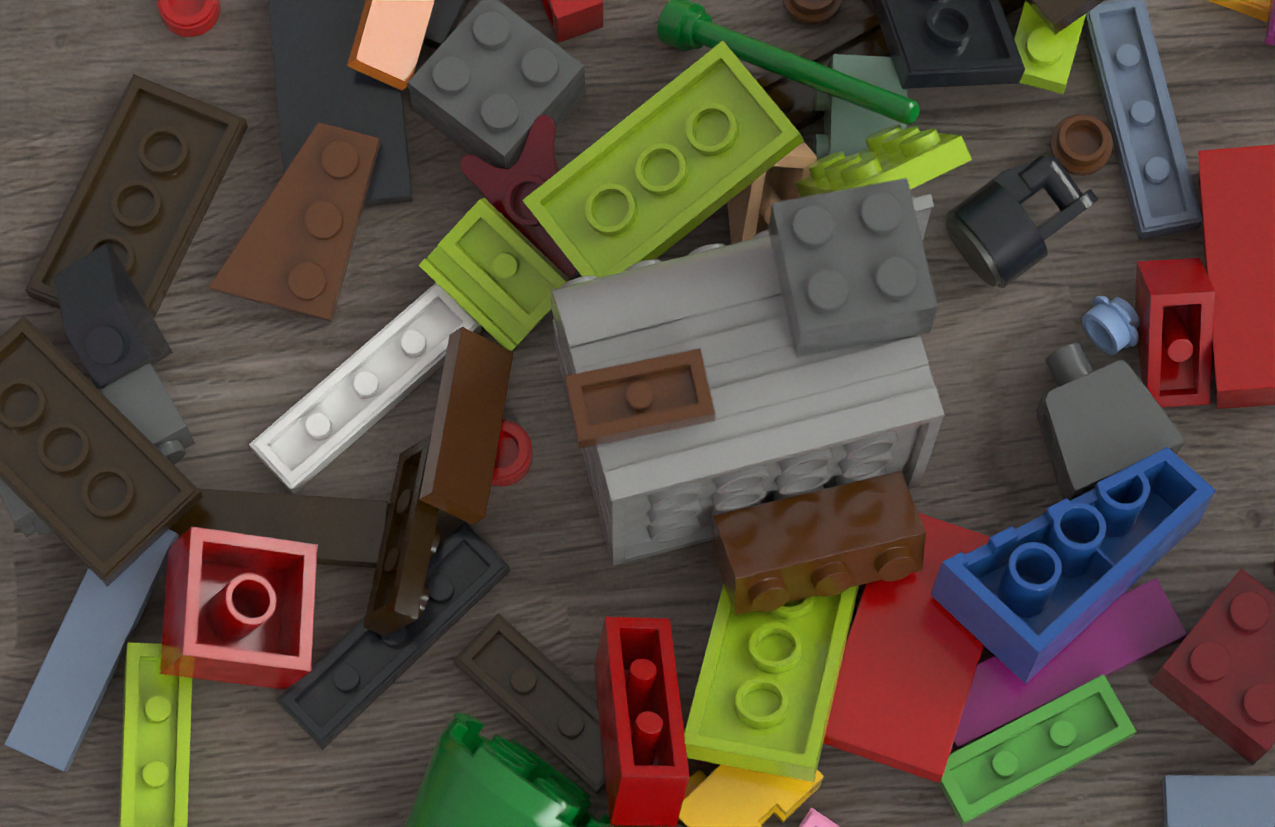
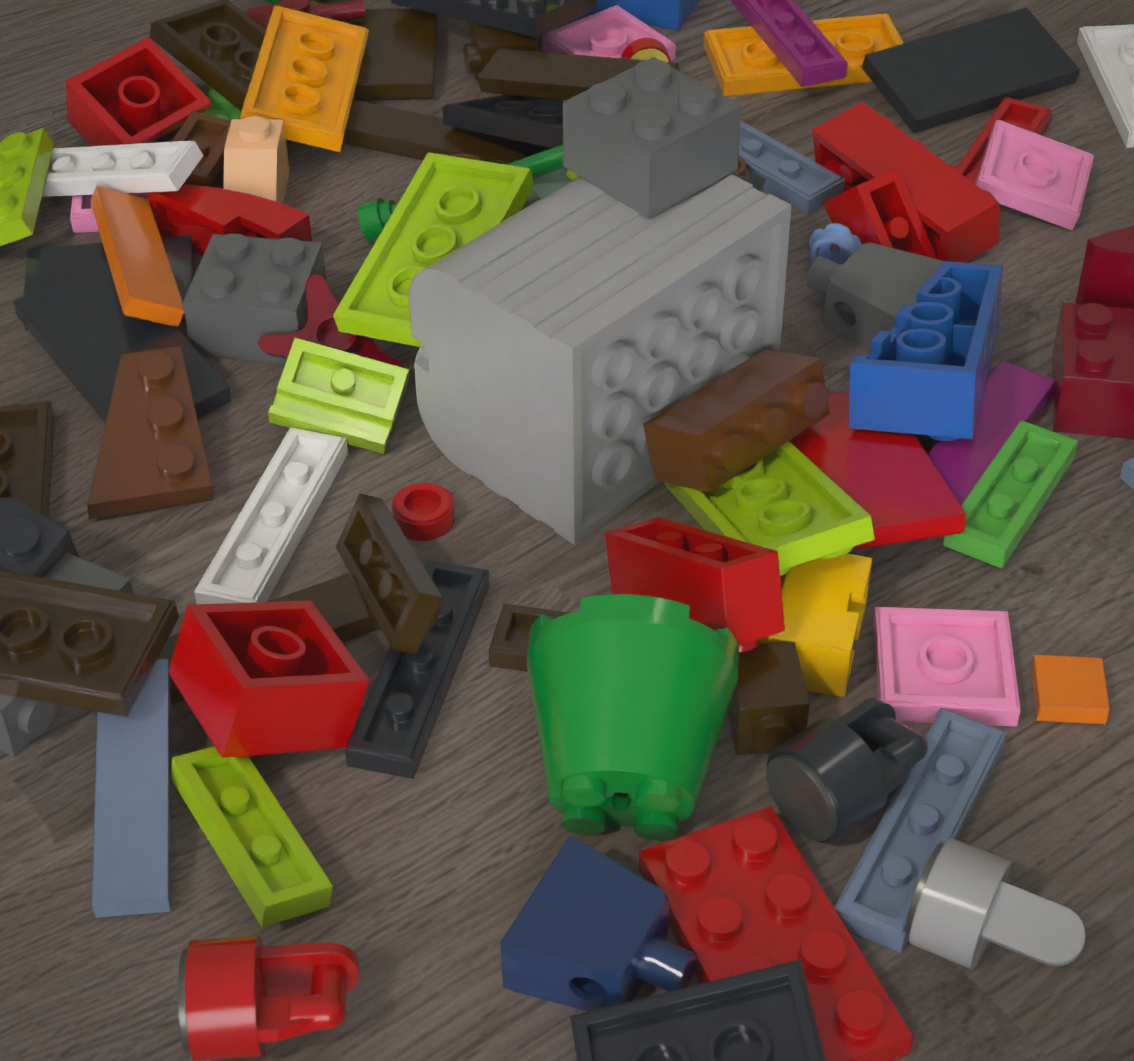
camera: 30 degrees left, 30 degrees down
reddish brown tile [419,327,513,525] -> none
reddish brown plate [565,348,715,449] -> none

